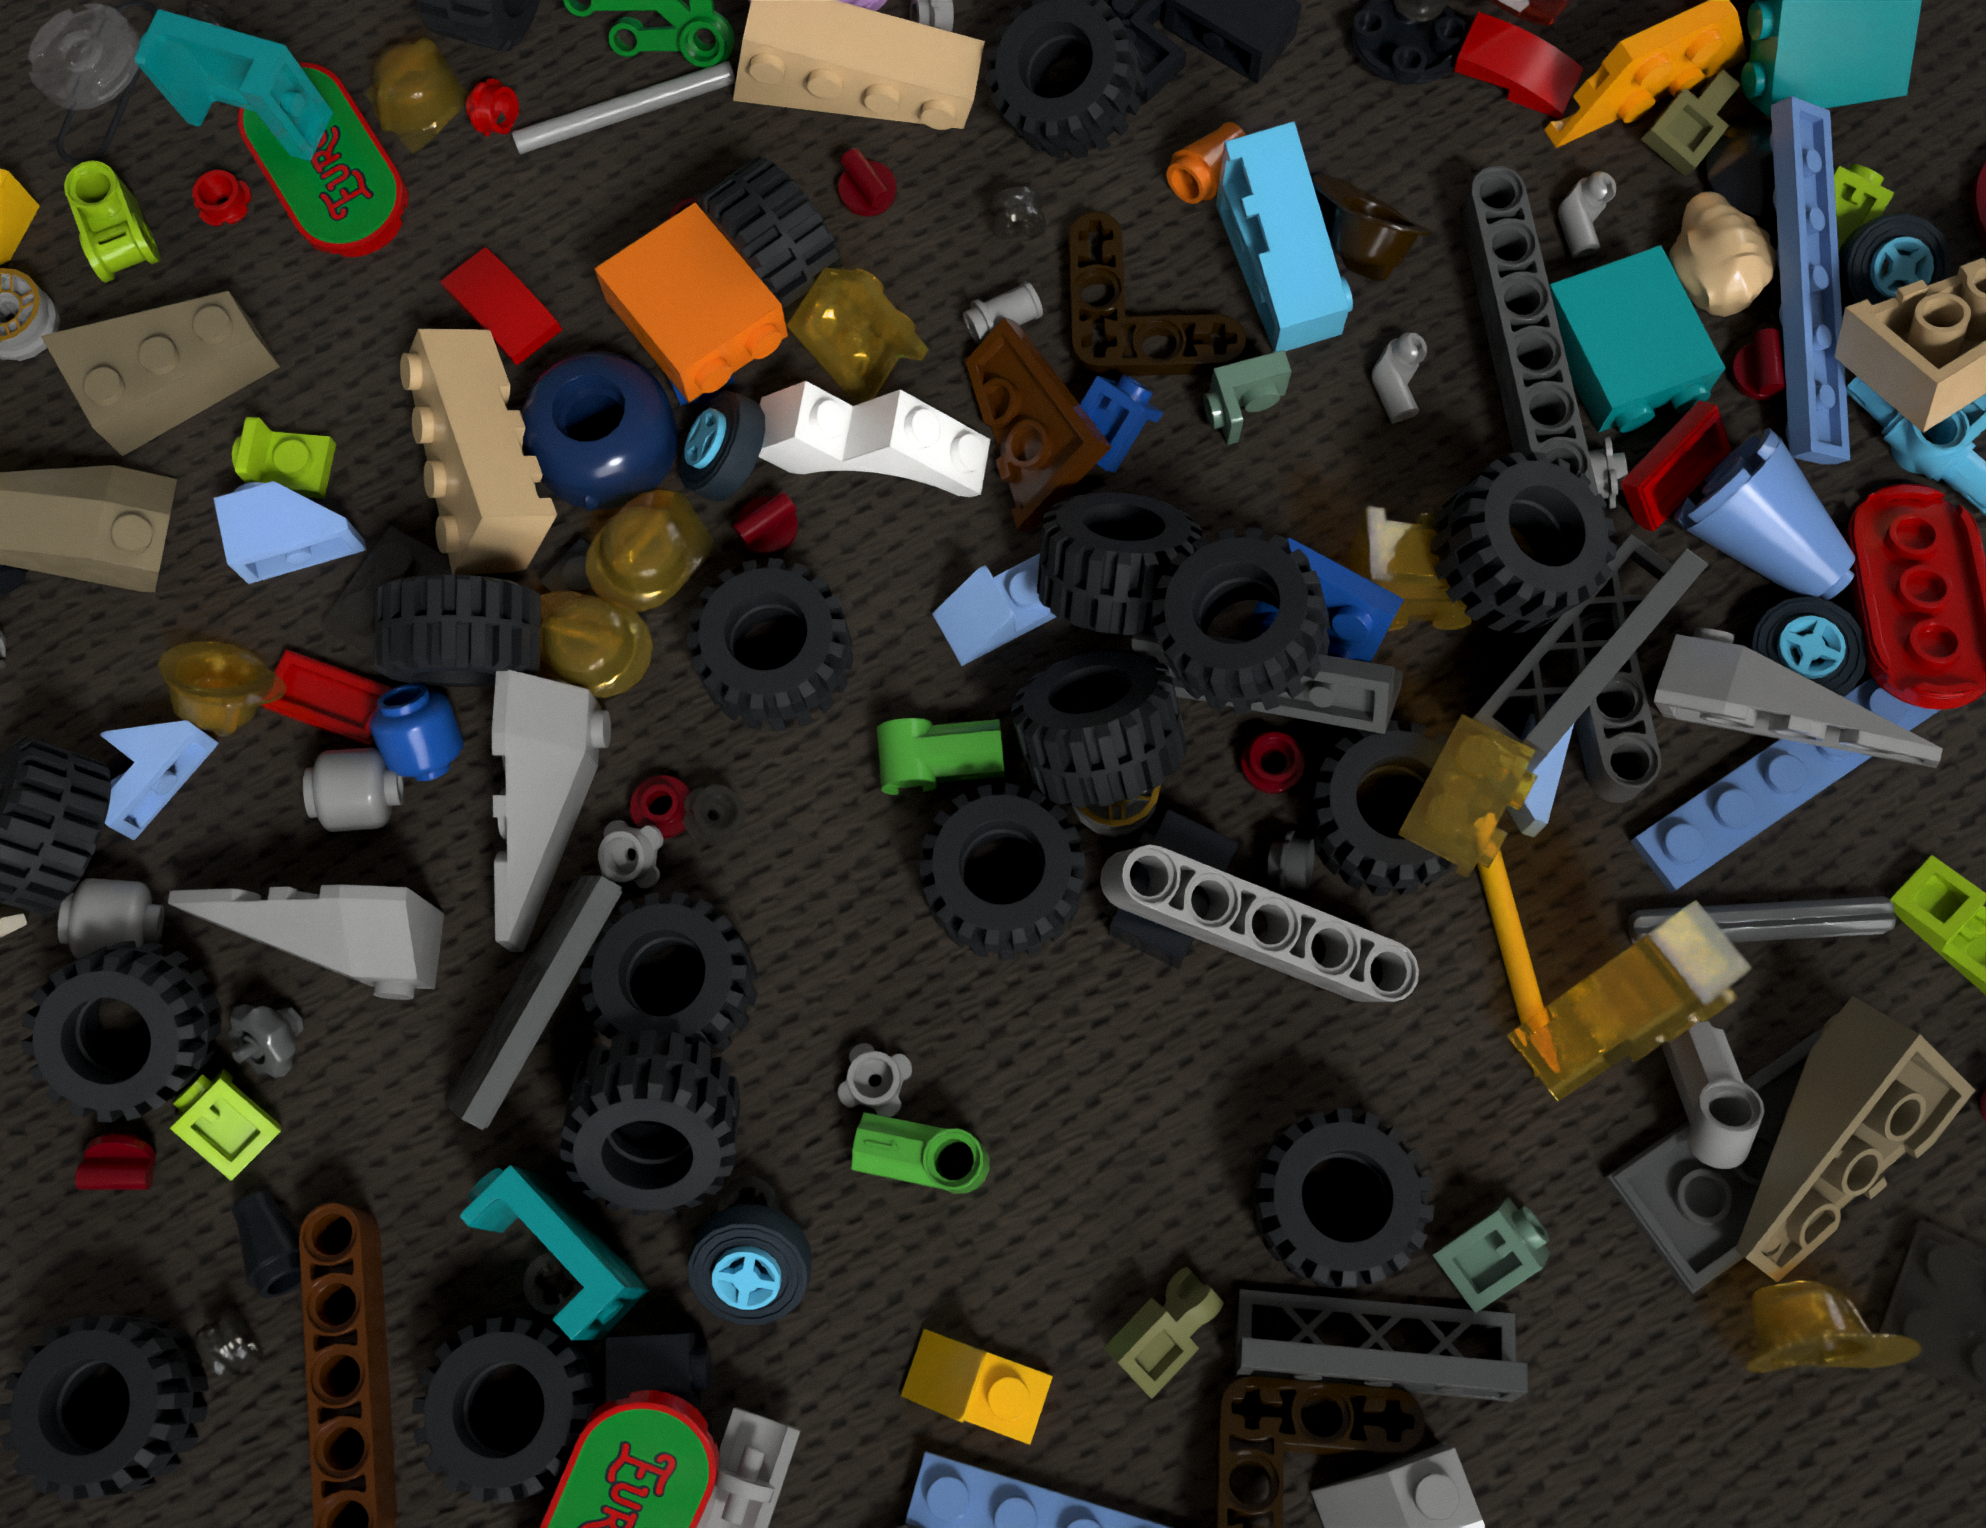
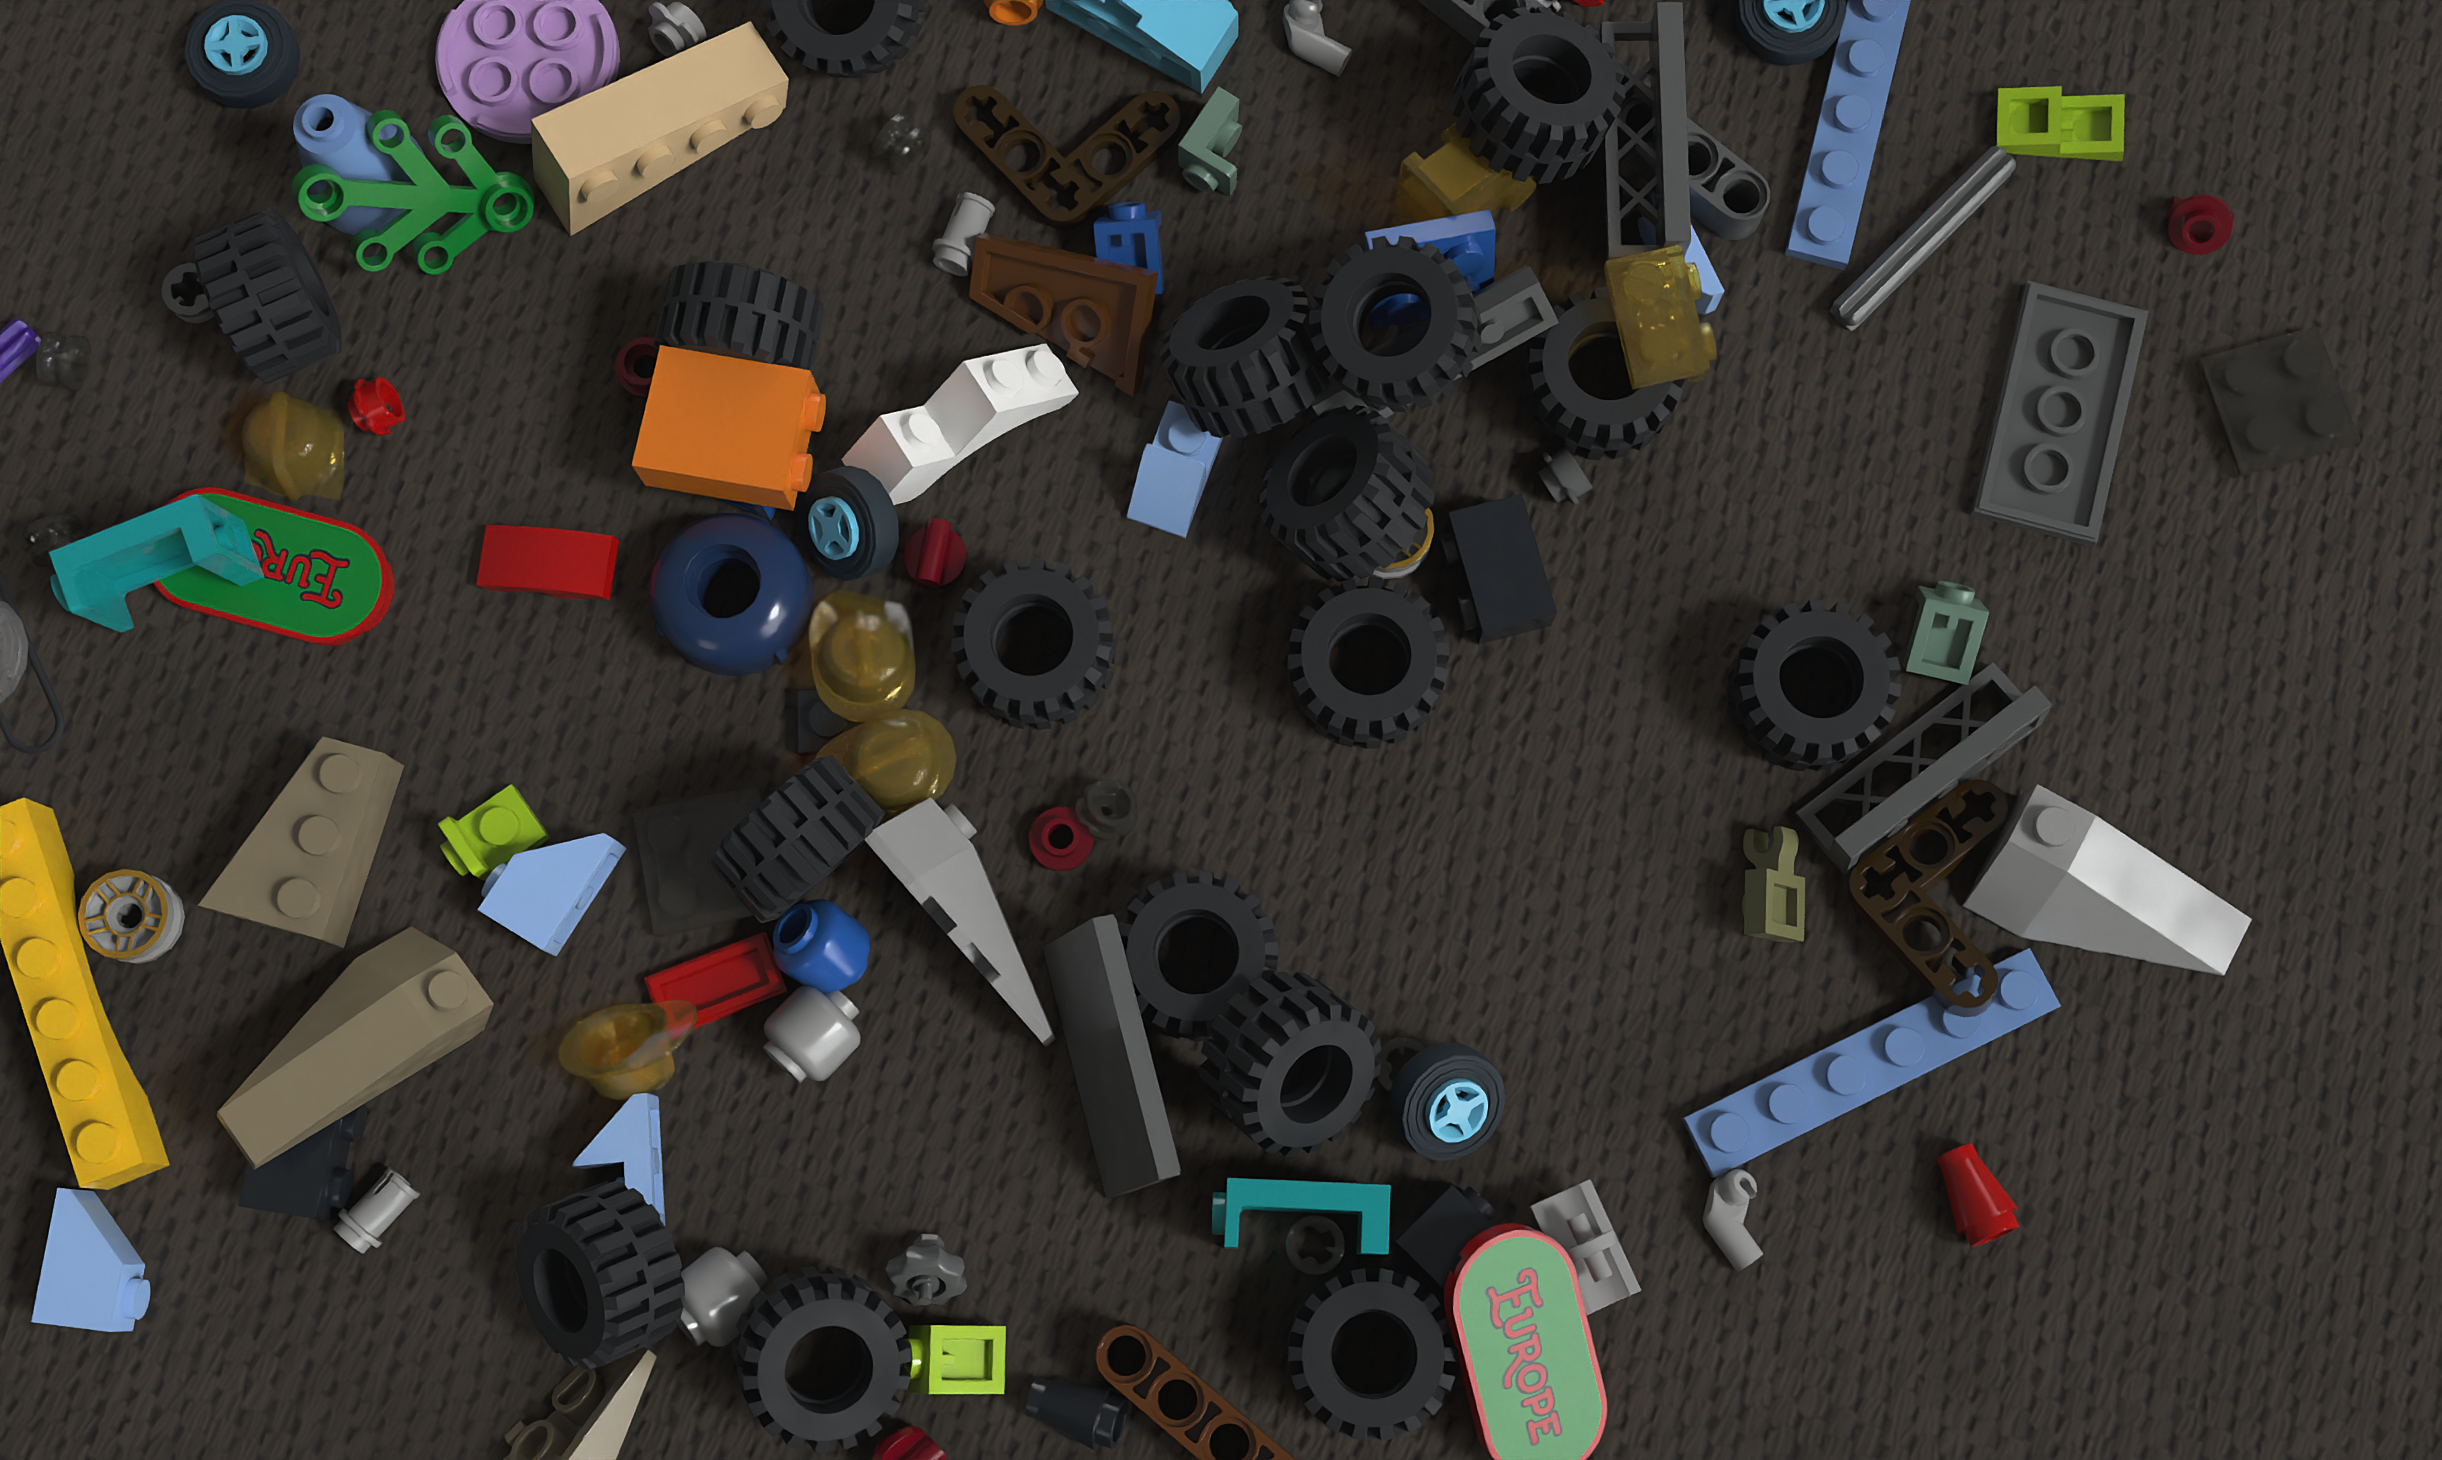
camera: 45 degrees left, 5 degrees up
lime piece [64,160,162,283] -> none
light grey wedge [168,885,444,1000] -> none
red plate [192,170,252,227] -> none
tan wedge [400,329,557,575] -> none
light grey bar [512,61,736,154] -> none
light grey plate [598,820,663,888] -> none
clear yellow bracket [787,267,929,403] -> none
dark red plate [838,148,897,216] -> none
light grey plate [838,1043,912,1117] -> none
bright green piece [851,1112,990,1194] -> none
bright green piece [876,718,1005,795] -> none
yellow slope [901,1329,1053,1445] -> none
light grey beam [1100,845,1419,1002] -> none
dark red plate [1241,730,1305,794] -> none
yellow bar [1471,817,1562,1077] -> none
clear yellow wedge [1507,900,1752,1101] -> none
light grey wedge [1654,628,1943,768] -> none
light grey piece [1662,1021,1765,1169] -> none
dark tan wedge [1735,996,1975,1282] -> none
clear yellow piece [1745,1281,1922,1373] -> none

